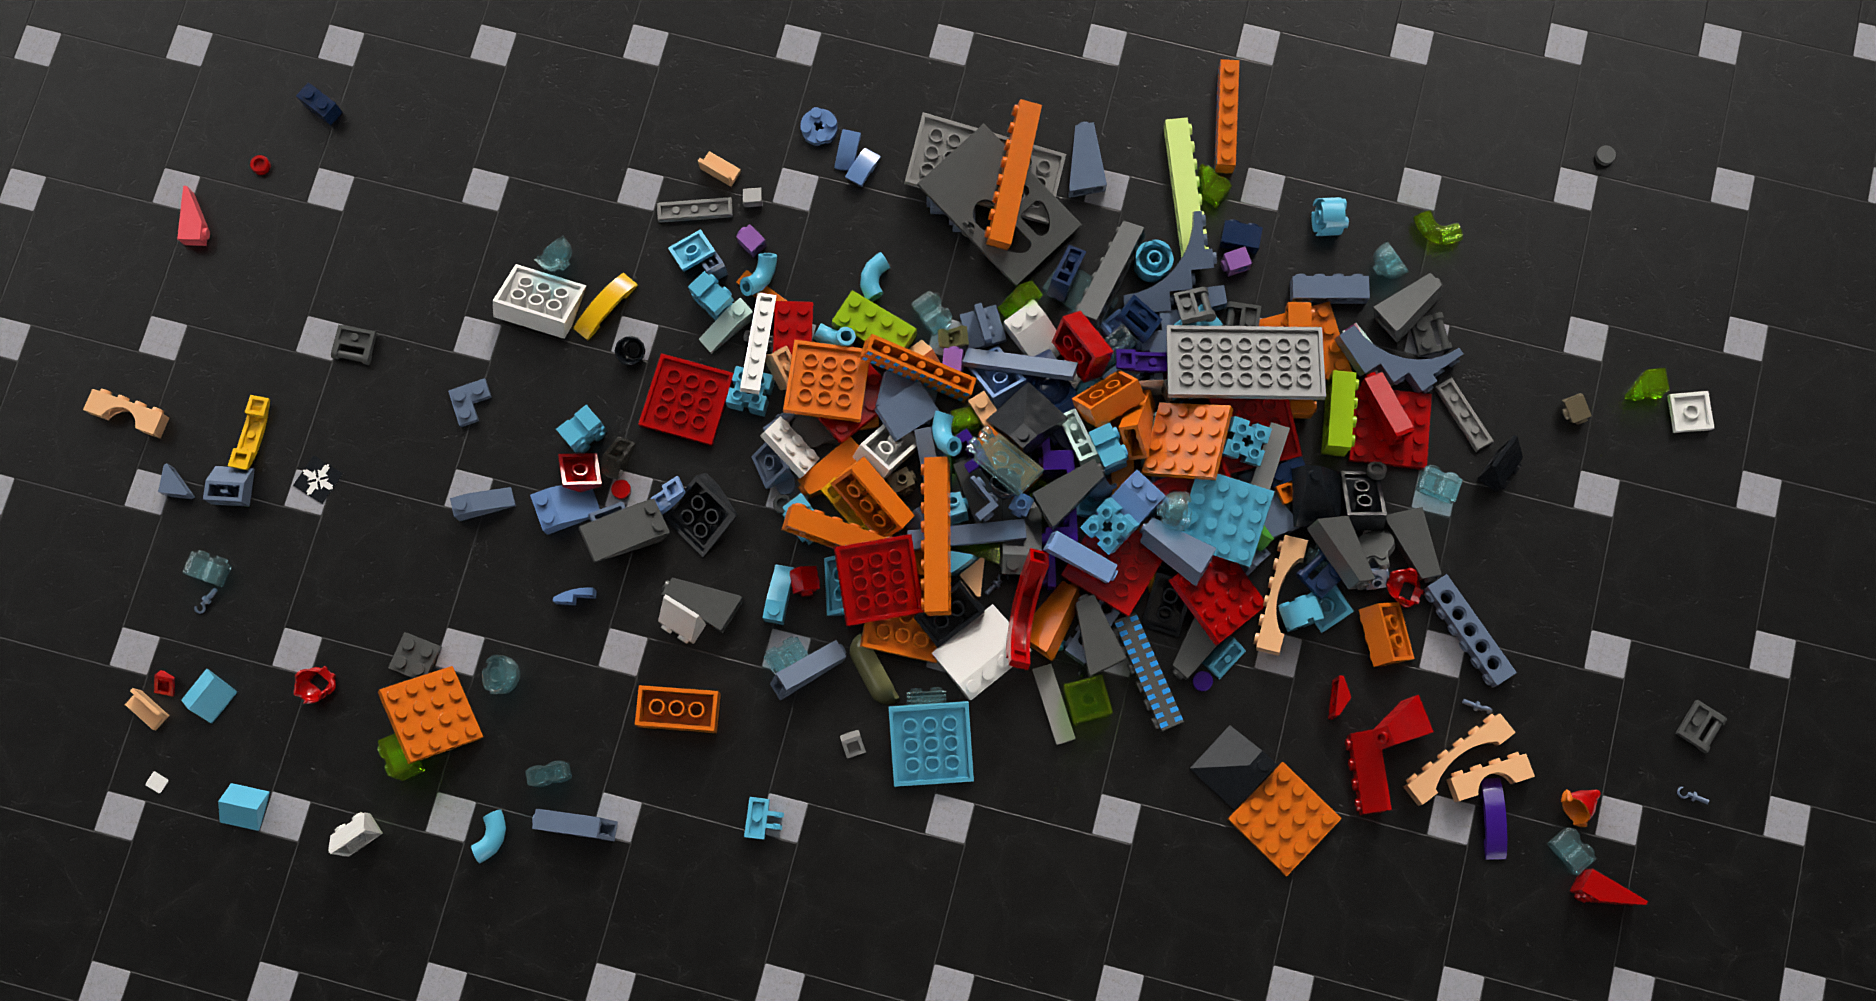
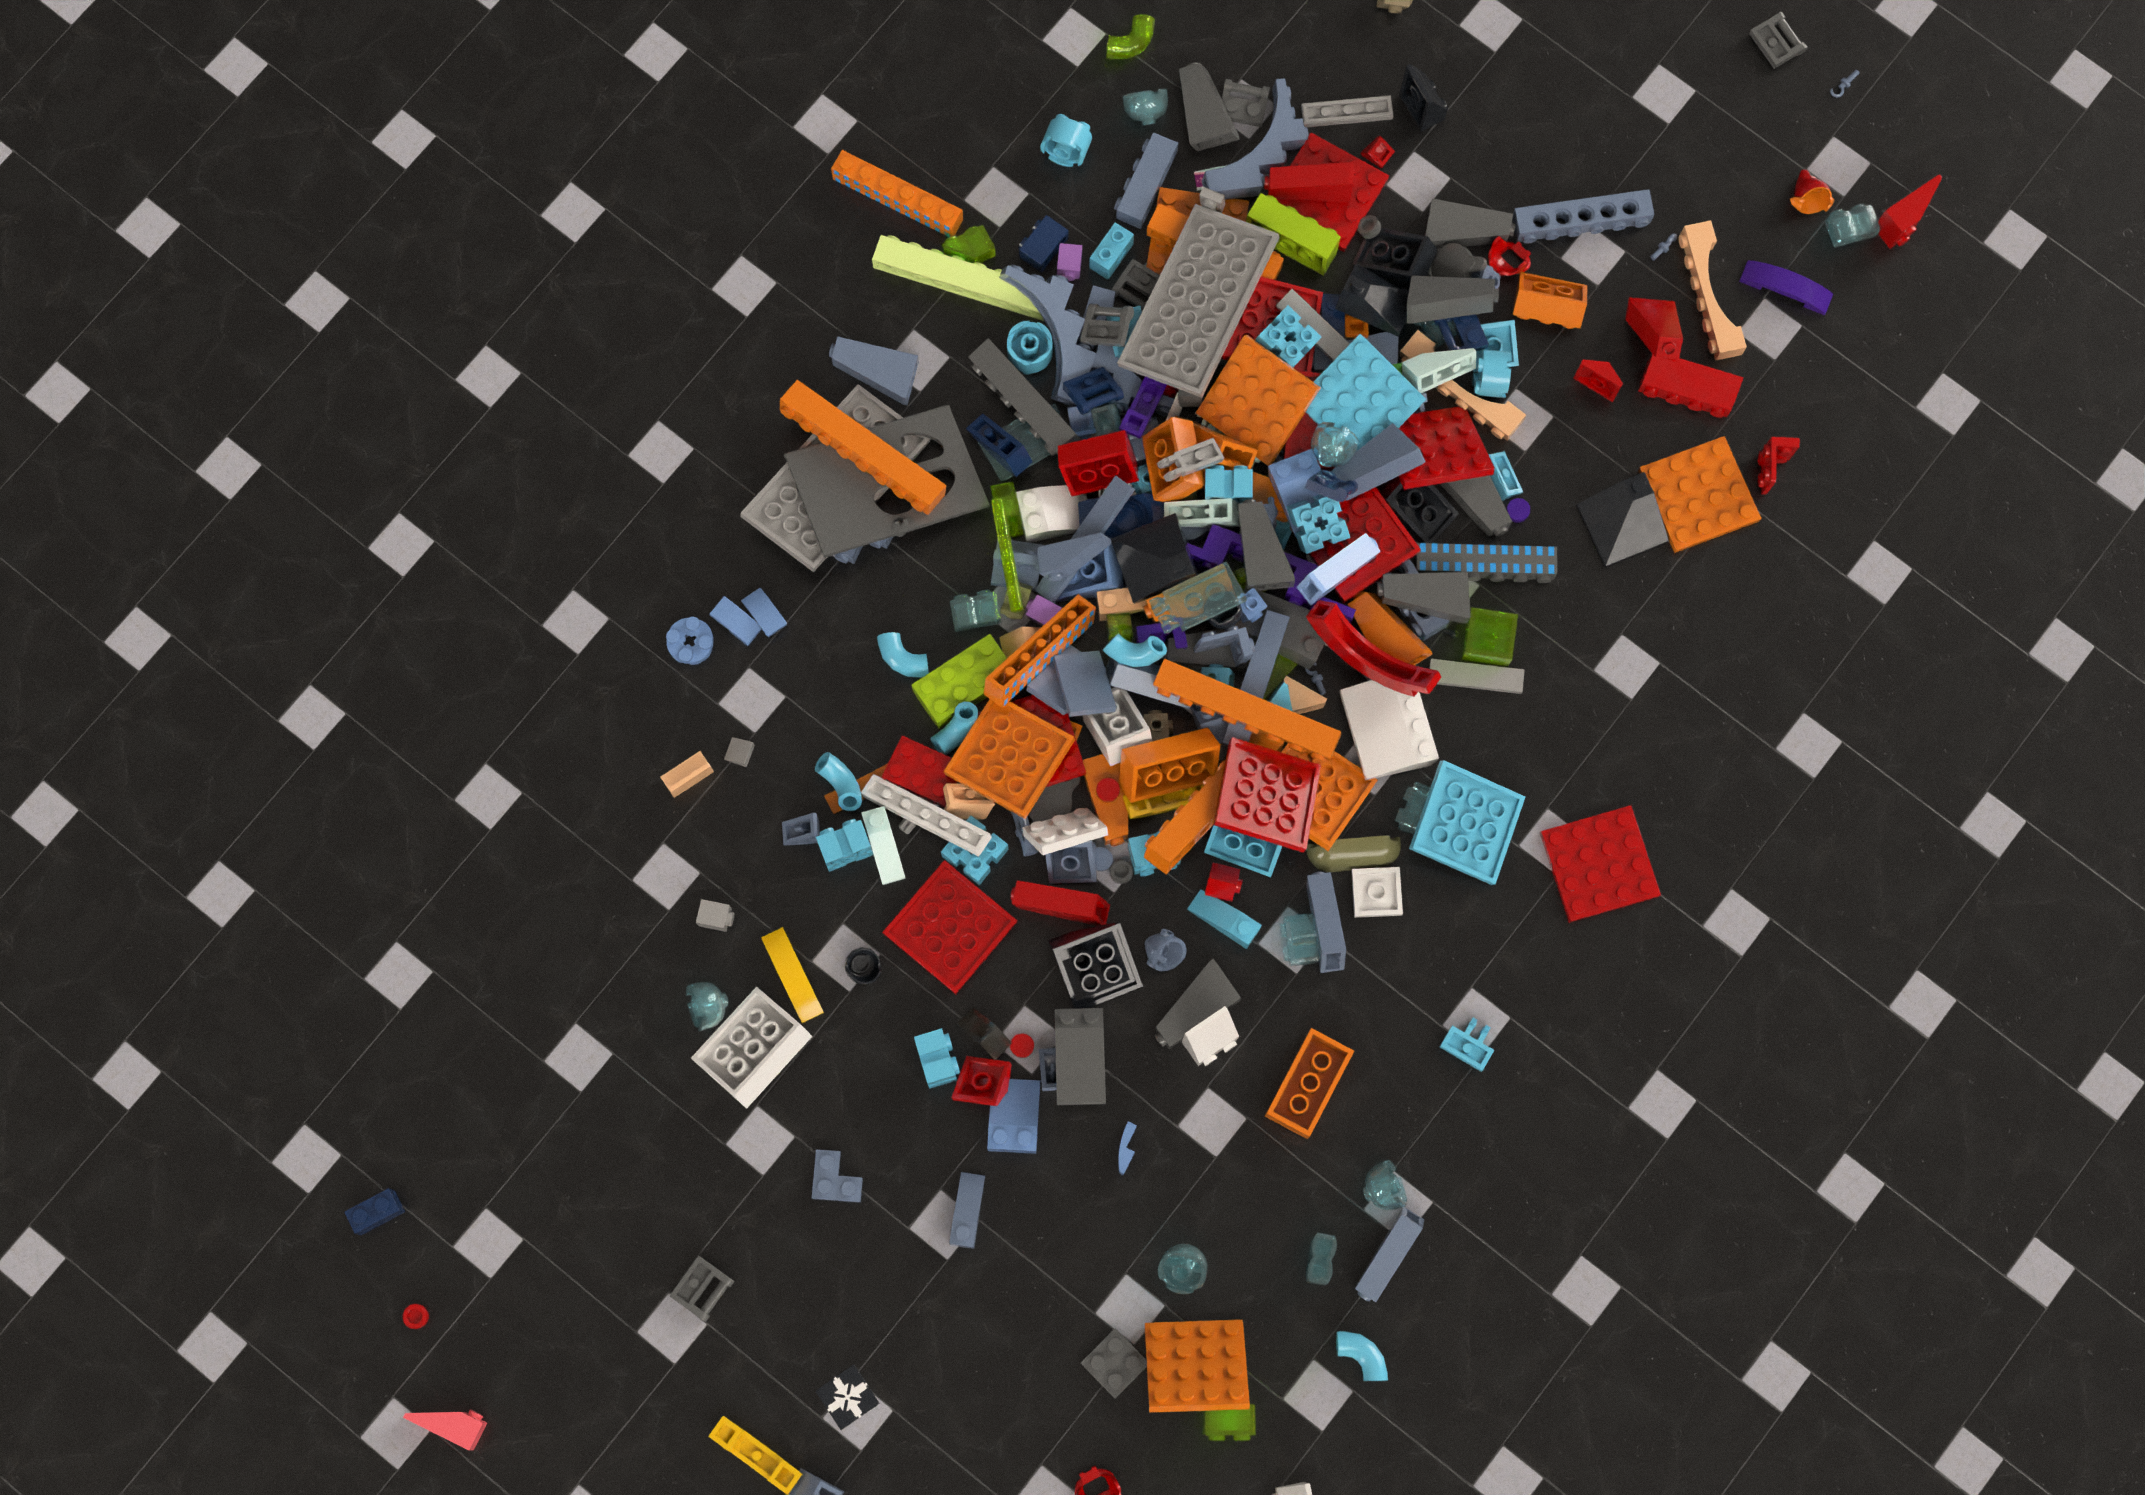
camera: 70 degrees left, 0 degrees up
medium blue slope [651,476,685,515] -> none
light grey tile [657,197,733,223] -> none
medium azure slope [668,229,716,272] -> none
medium lavender brick [736,224,767,258] -> none
light grey slope [840,730,866,759] -> none
black slope [914,578,985,648] -> none
clear light blue brick [1415,465,1463,504] -> none
light nougat arch [1446,752,1535,802] -> none
none -> light grey brick [696,899,734,932]
none -> clear neon green axle [991,498,1023,612]
none -> red slope [1011,880,1110,926]
none -> sand blue slope [1038,532,1111,581]
none -> medium azure brick [1089,223,1134,280]
none -> red tile [1096,778,1120,803]
none -> sand blue helmet [1144,929,1187,971]
none -> light grey hinge [1157,438,1224,482]
none -> light grey hinge [1199,187,1225,213]
none -> dark blue plate [1305,470,1358,502]
none -> white plate [1351,867,1403,918]
none -> red slope [1360,136,1395,168]
none -> clear light blue cylinder [1363,1160,1407,1211]
none -> light aqua slope [1402,348,1476,393]
none -> red plate [1540,806,1661,923]
none -> red bracket [1758,437,1800,495]

